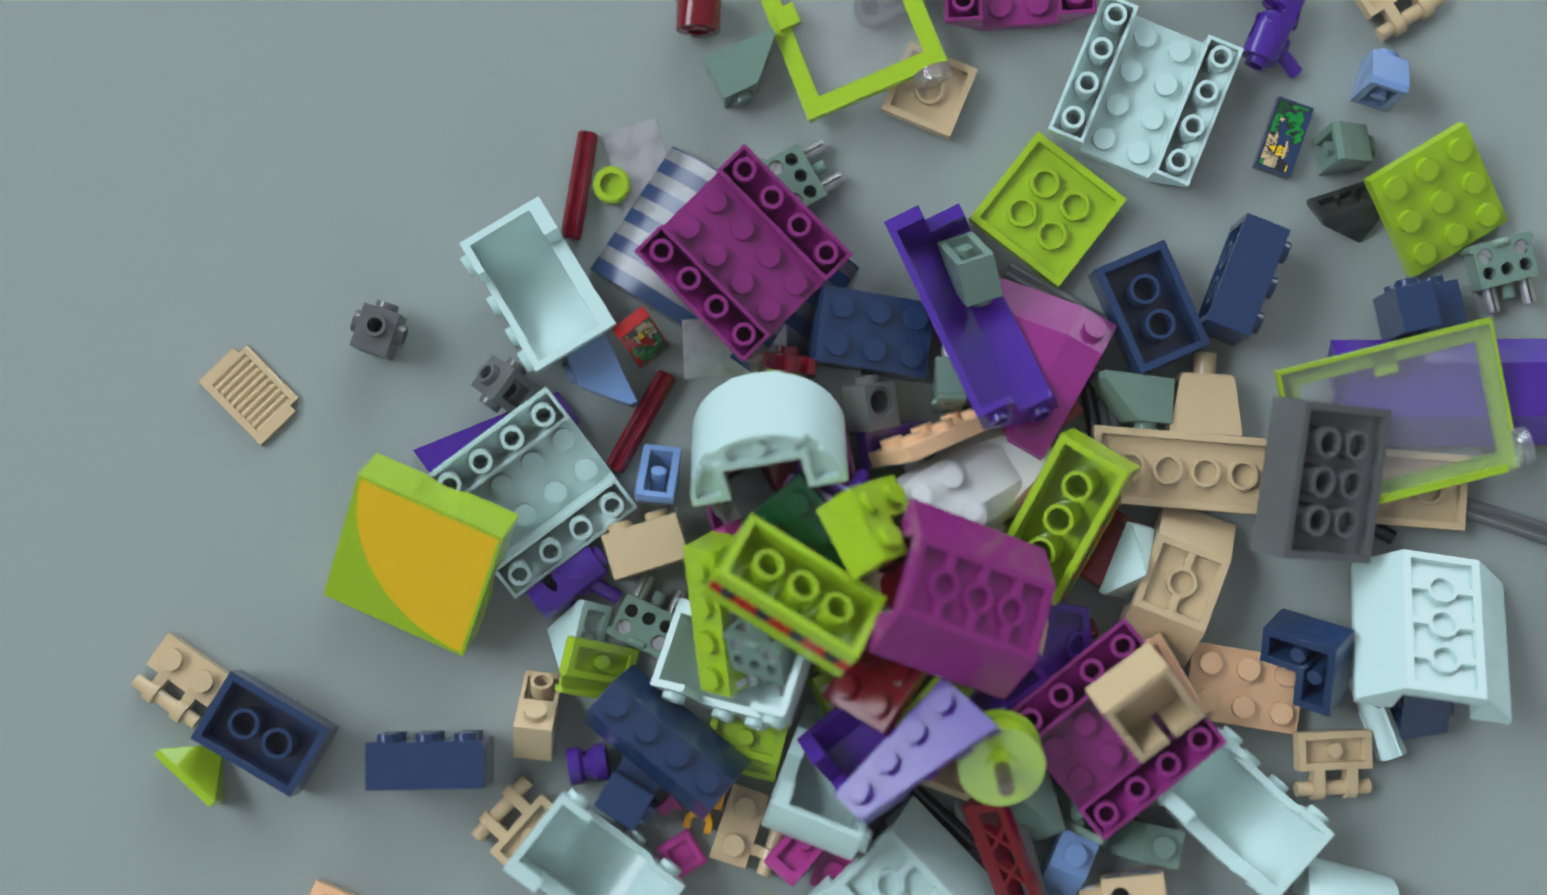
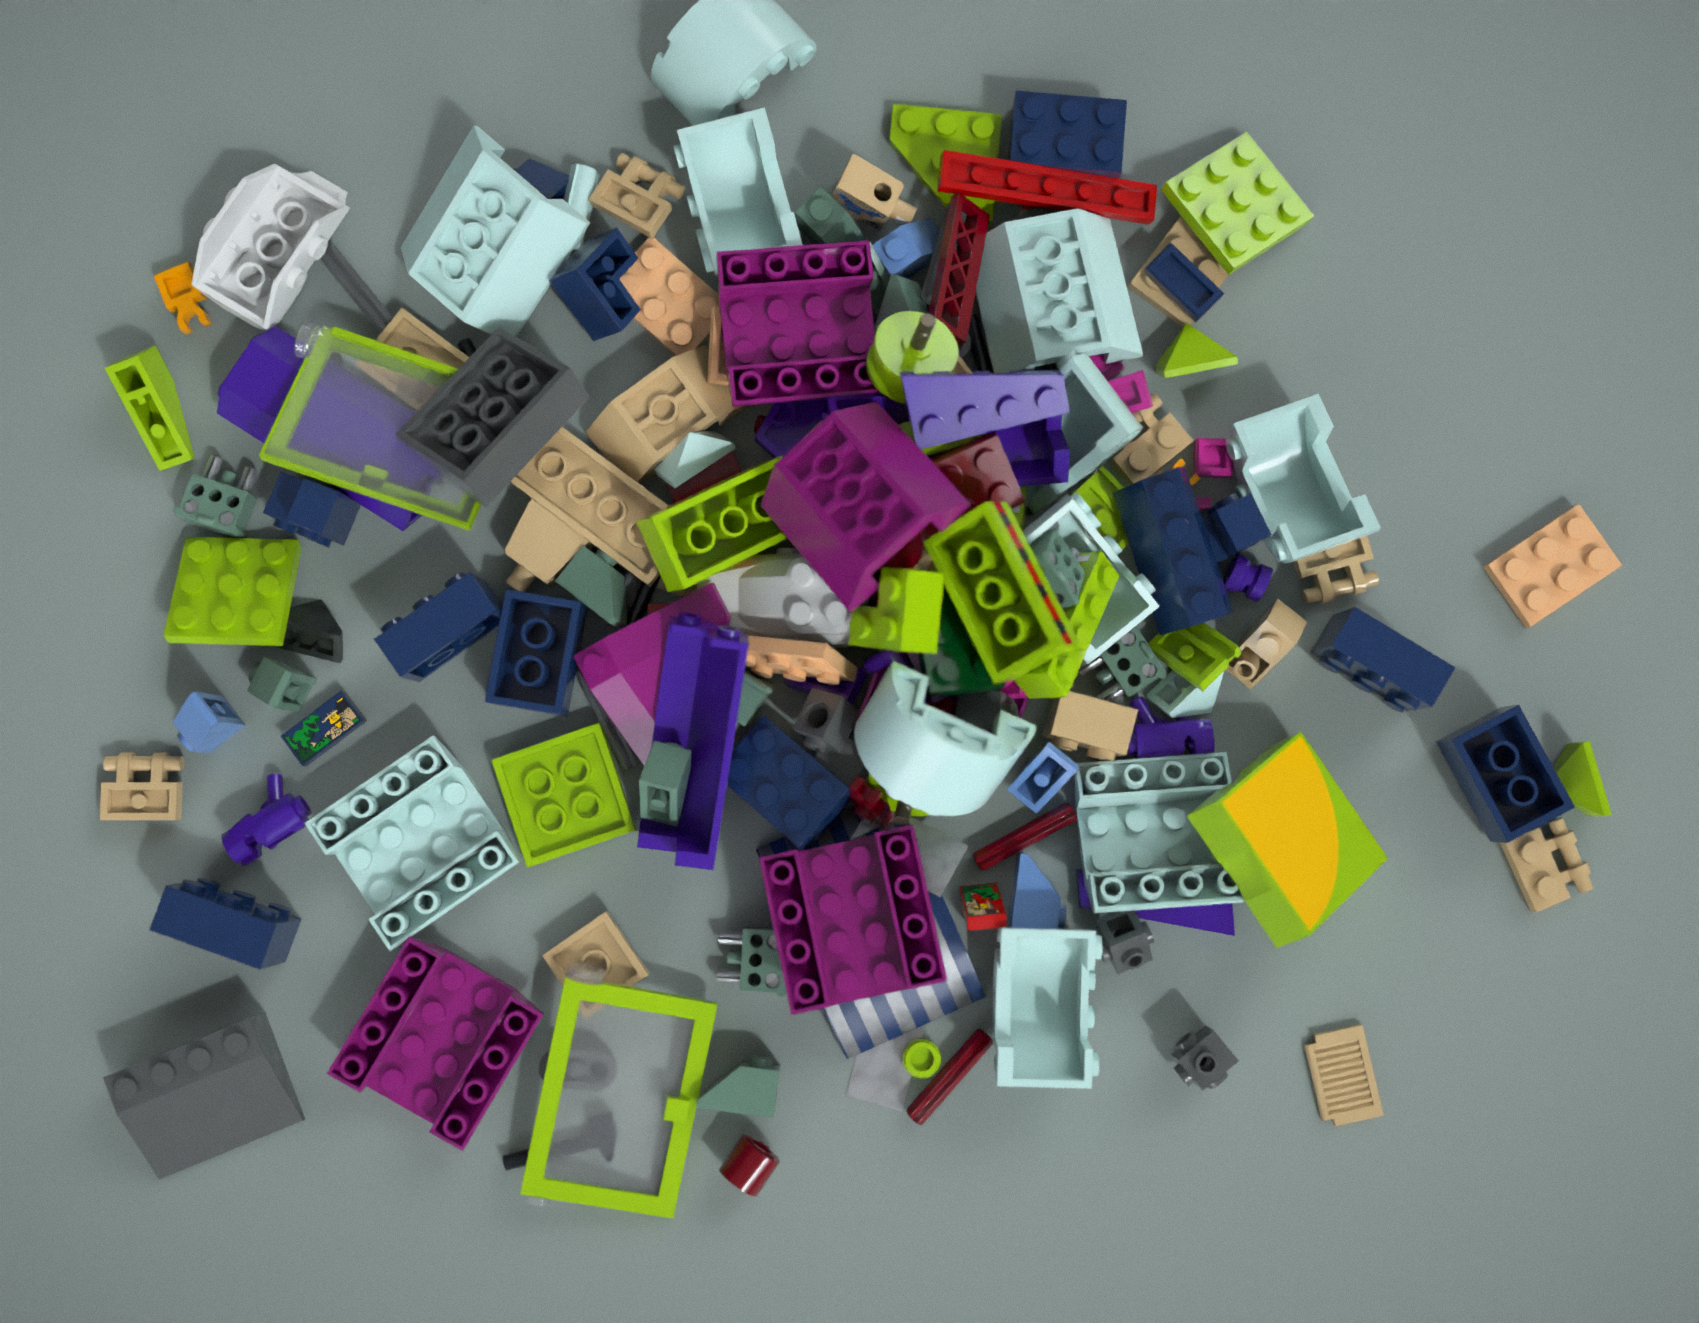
camera: 150 degrees left, 0 degrees up
tan piece [1085,642,1205,764] -> none

